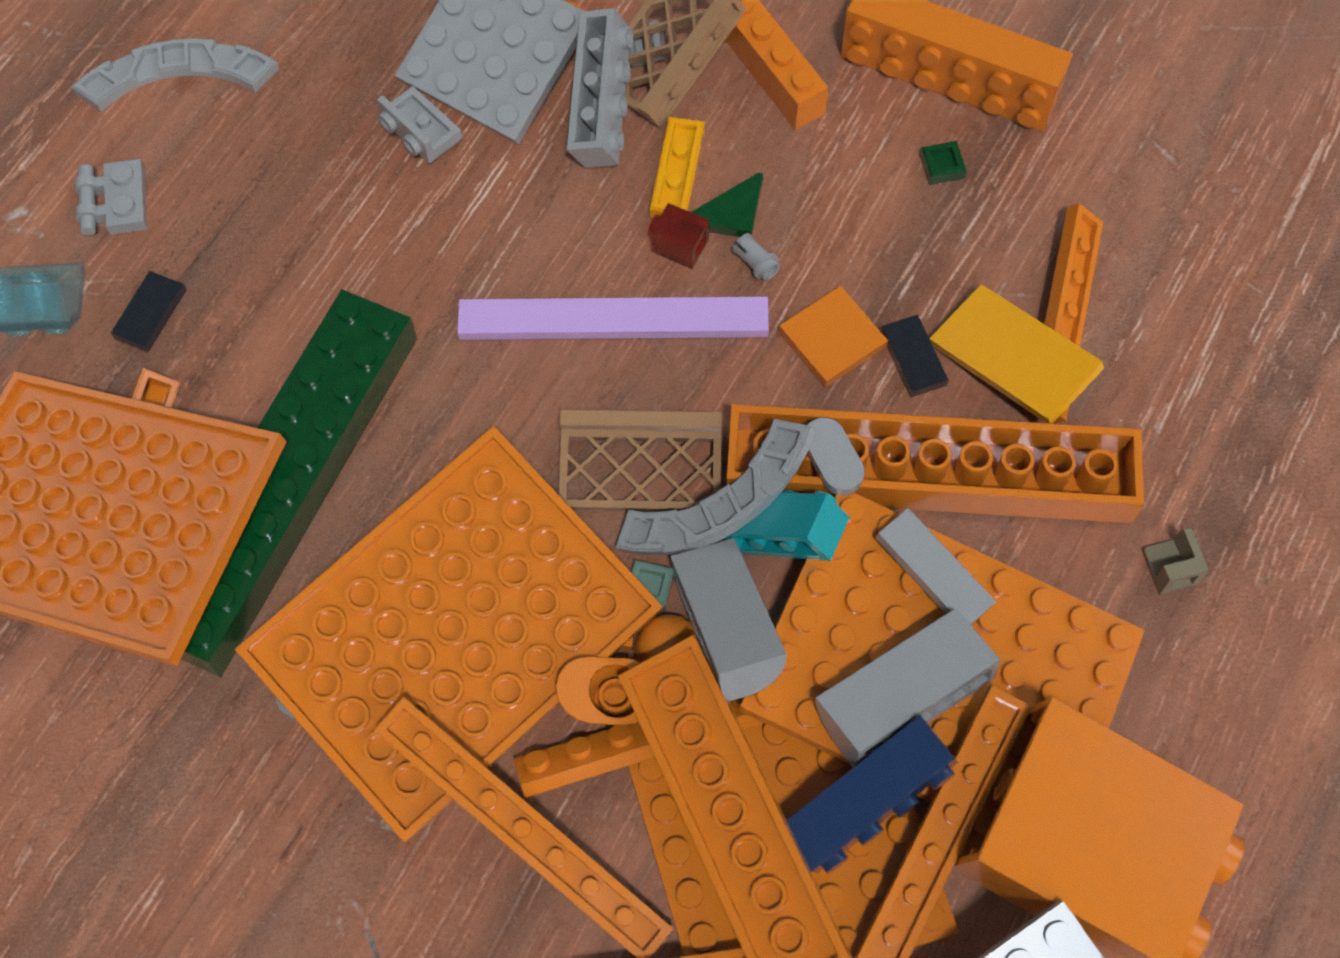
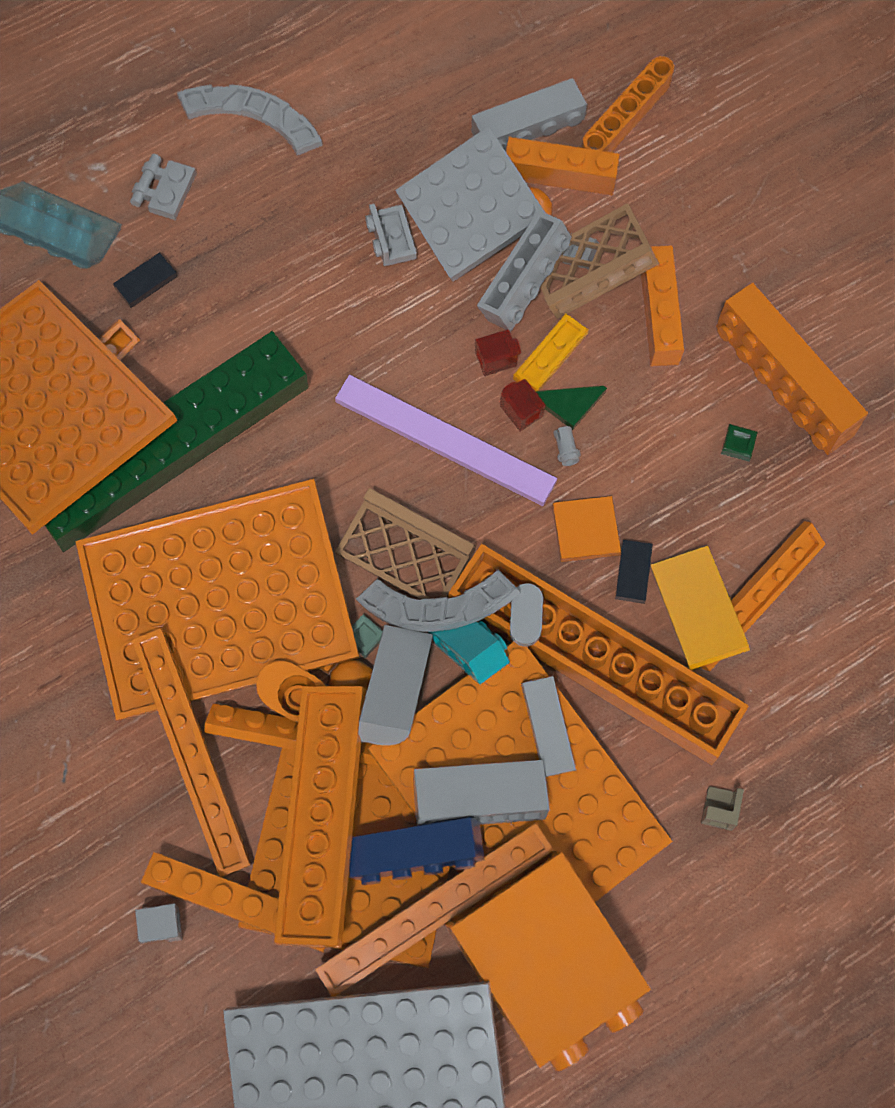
camera: 25 degrees right, 5 degrees up
none -> clear red brick [474,329,521,377]

